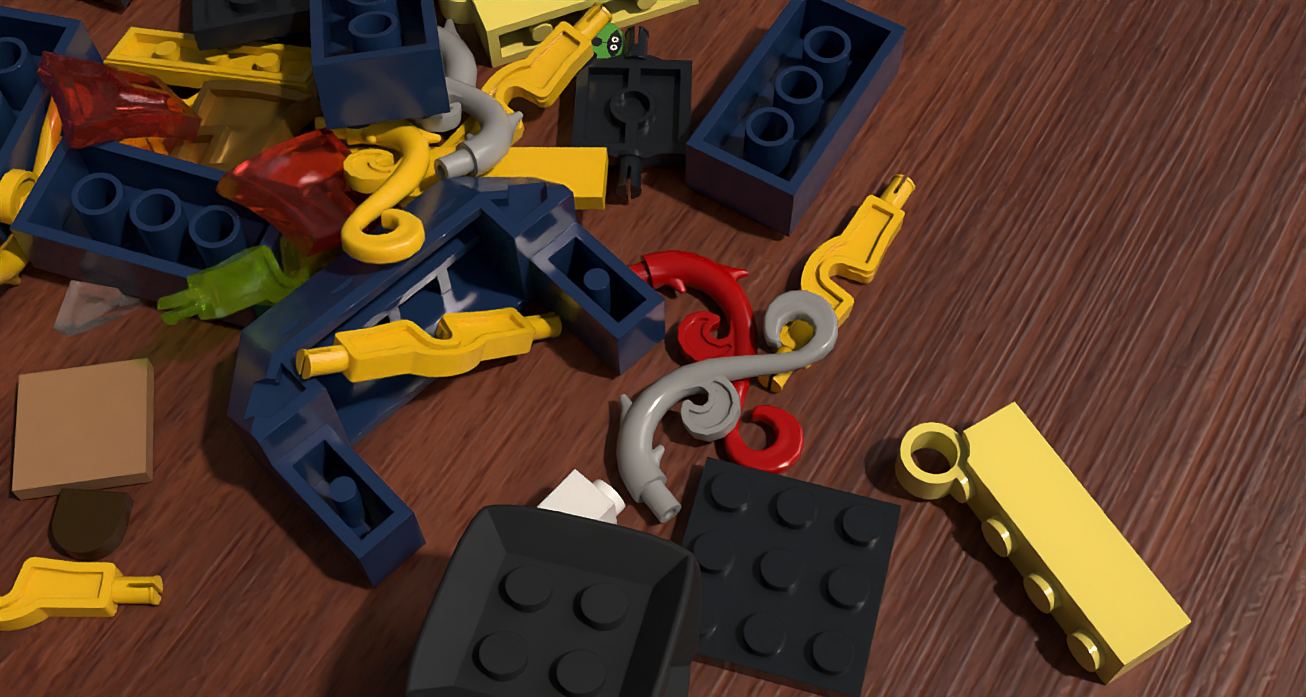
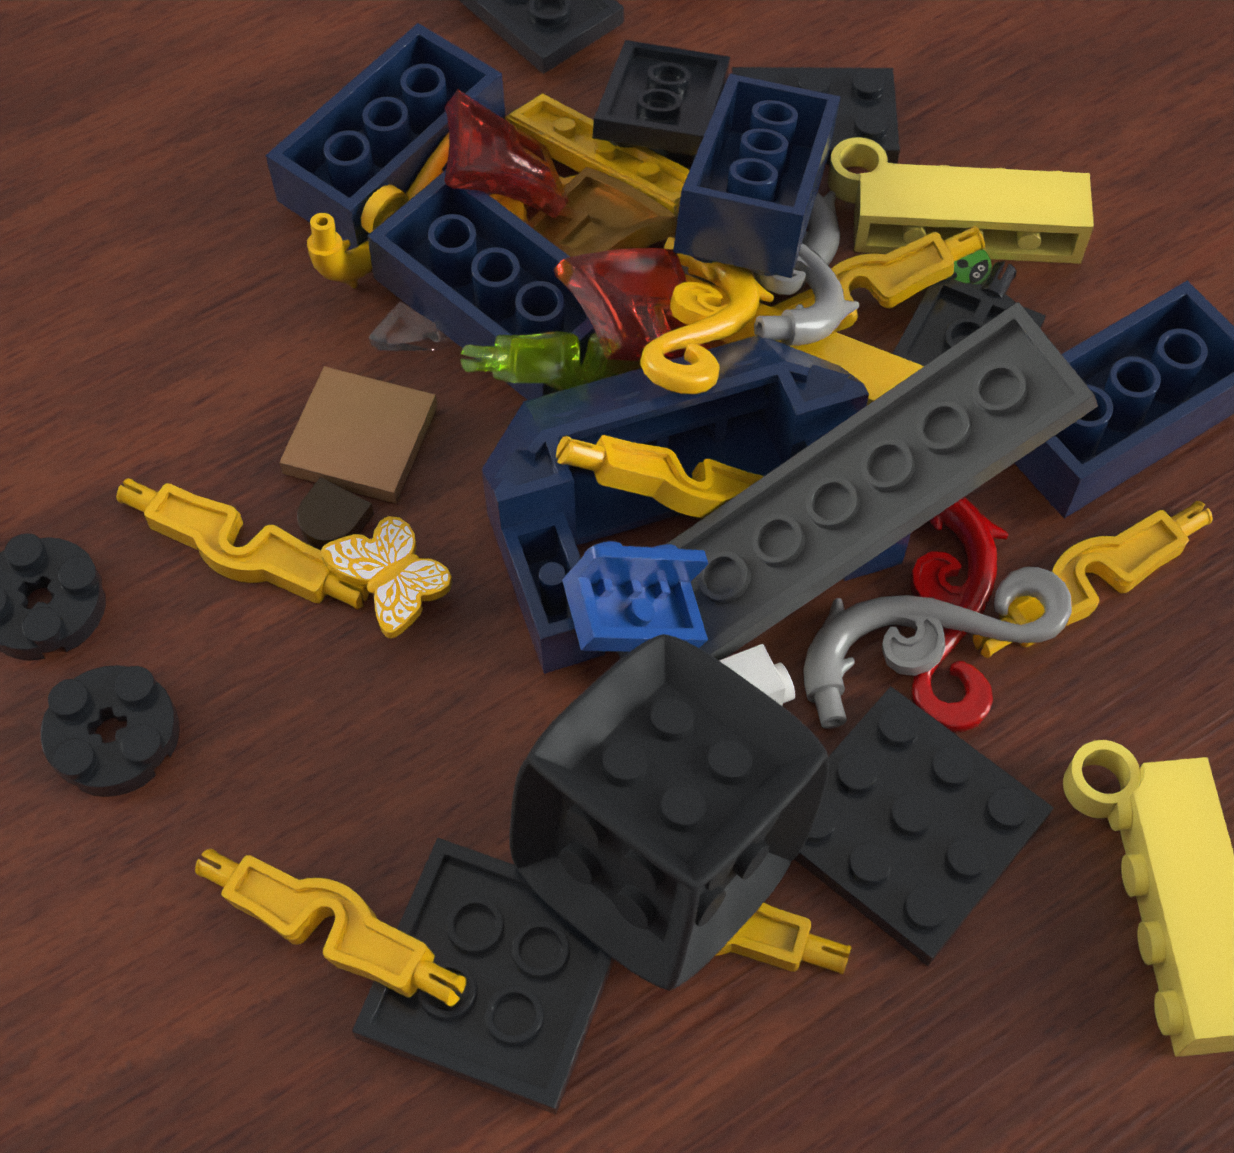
camera: 25 degrees right, 0 degrees up
none -> yellow animal [321,516,453,639]
none -> blue bracket [562,541,708,652]
none -> dark grey plate [617,302,1098,660]

